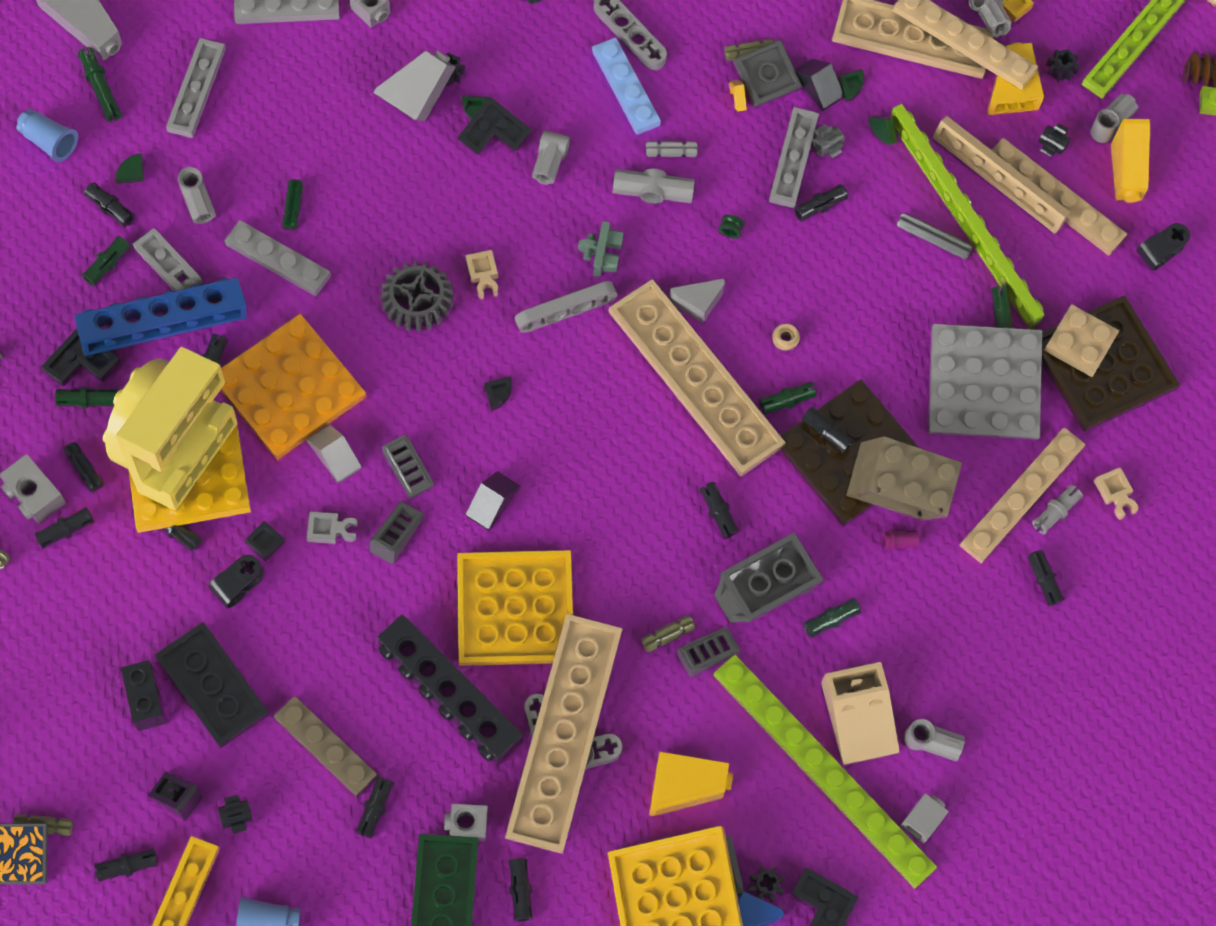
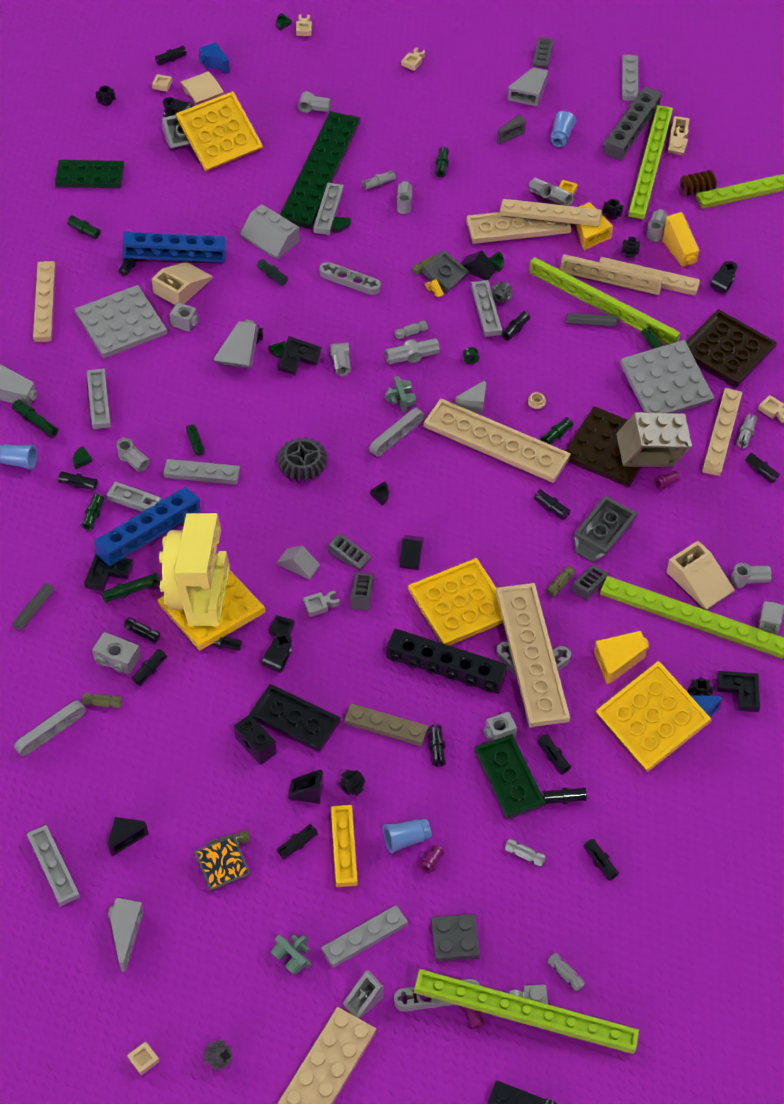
camera: 20 degrees left, 15 degrees down
light orange plate [221,314,367,460] -> none
tan plate [465,250,498,299] -> none
light blue plate [592,38,661,135] -> none
black axle [802,407,854,453] -> none
pin [803,597,861,639] -> none
dark green tile [868,115,897,145] -> none
tan plate [1044,304,1119,377] -> none

